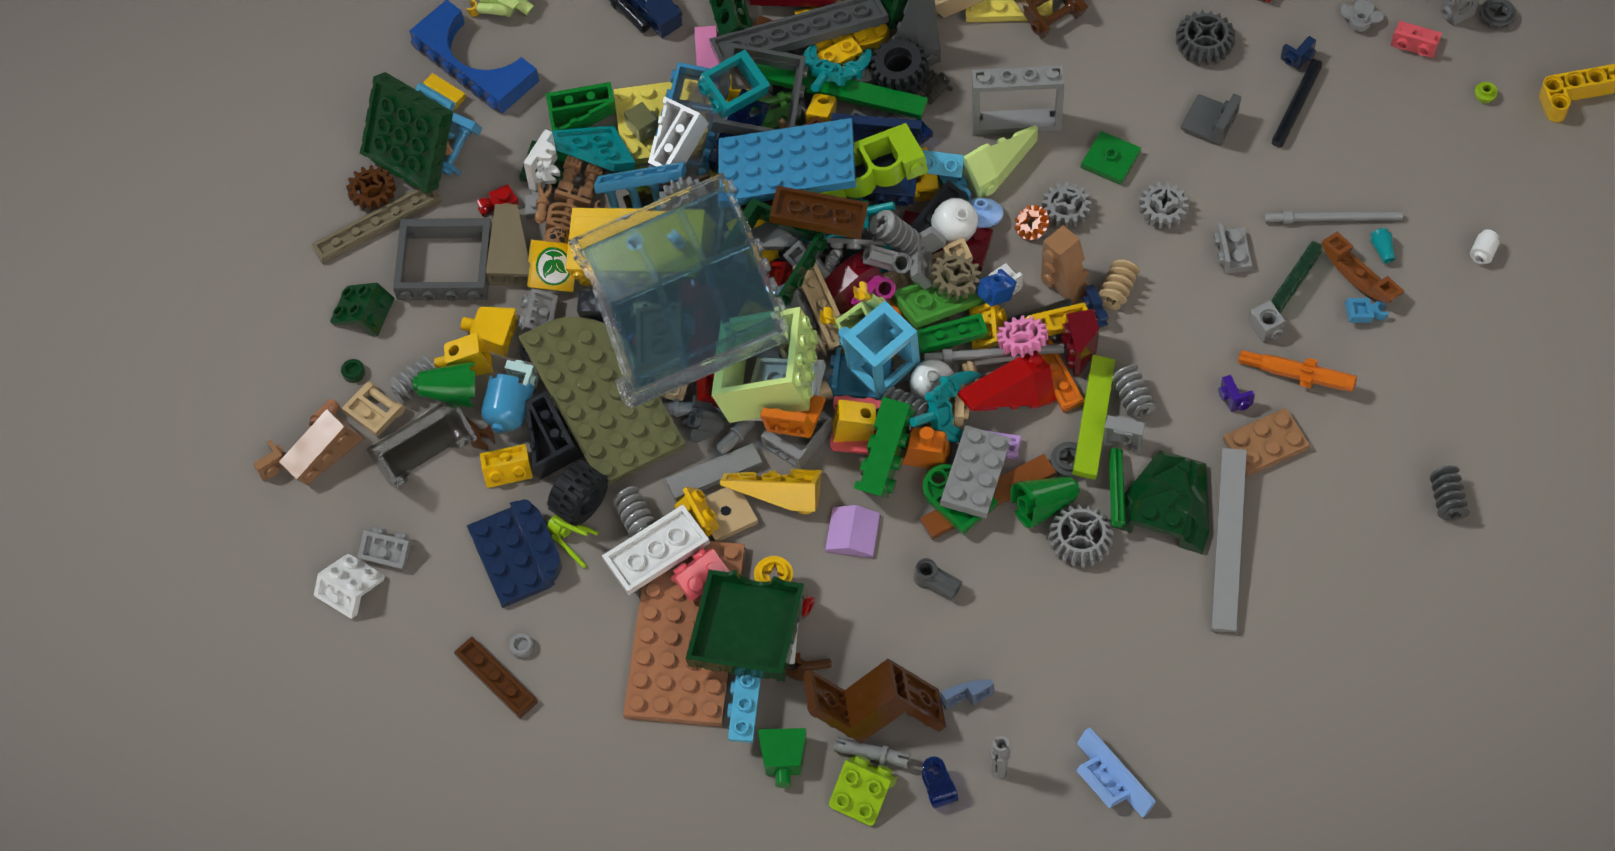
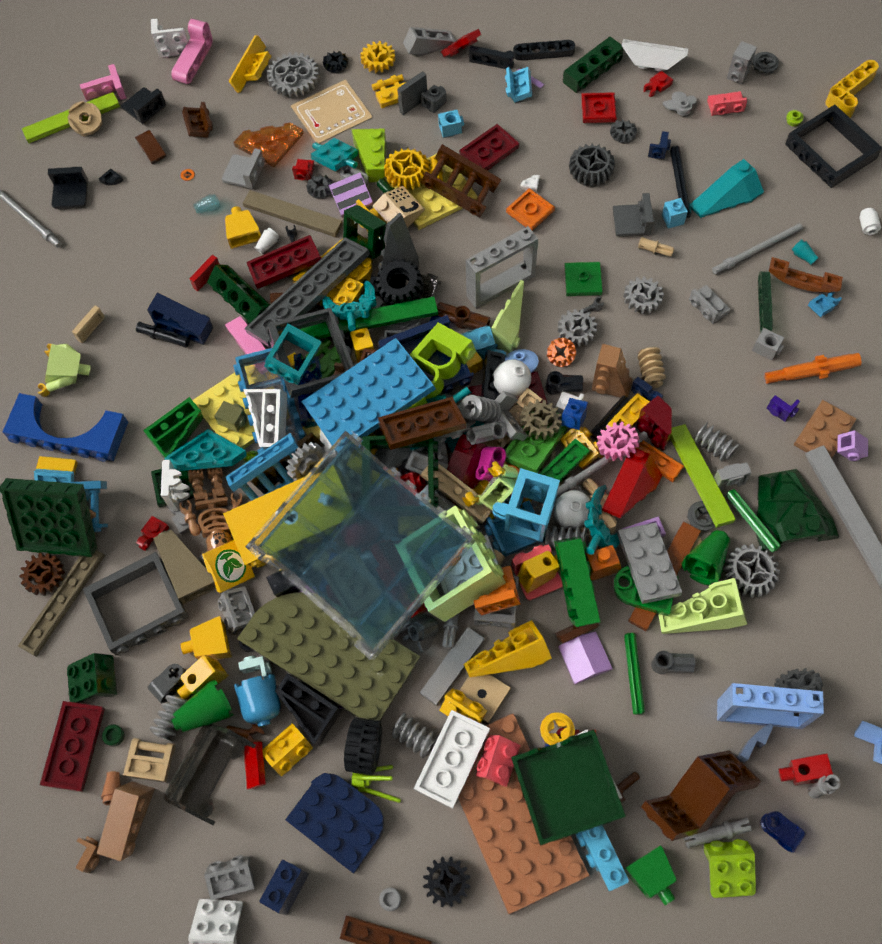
camera: 30 degrees left, 5 degrees up
none -> dark red plate [40,701,105,792]
none -> dark grey piece [148,664,187,704]
none -> red tile [244,742,266,789]
none -> dark blue panel [259,860,309,915]
none -> black gear [423,856,471,908]
none -> reddish brown piece [435,302,491,329]
none -> orange plate [506,188,555,231]
none -> white tile [520,175,540,192]
none -> black piece [545,371,583,395]
none -> reddish brown tile [555,623,599,643]
none -> dark grey hand [579,296,604,313]
none -> dark grey gear [610,119,637,143]
none -> green axle [624,633,645,715]
none -> tan axle [638,237,674,256]
none -> yellowish green wedge [658,578,747,634]
none -> medium azure brick [662,198,688,229]
none -> teal wedge [690,159,764,218]
none -> light blue window [717,683,824,729]
none -> dark grey gear [774,668,823,691]
none -> red torso [778,753,833,786]
none -> black window [785,105,882,188]
none -> lavender brick [837,430,868,461]

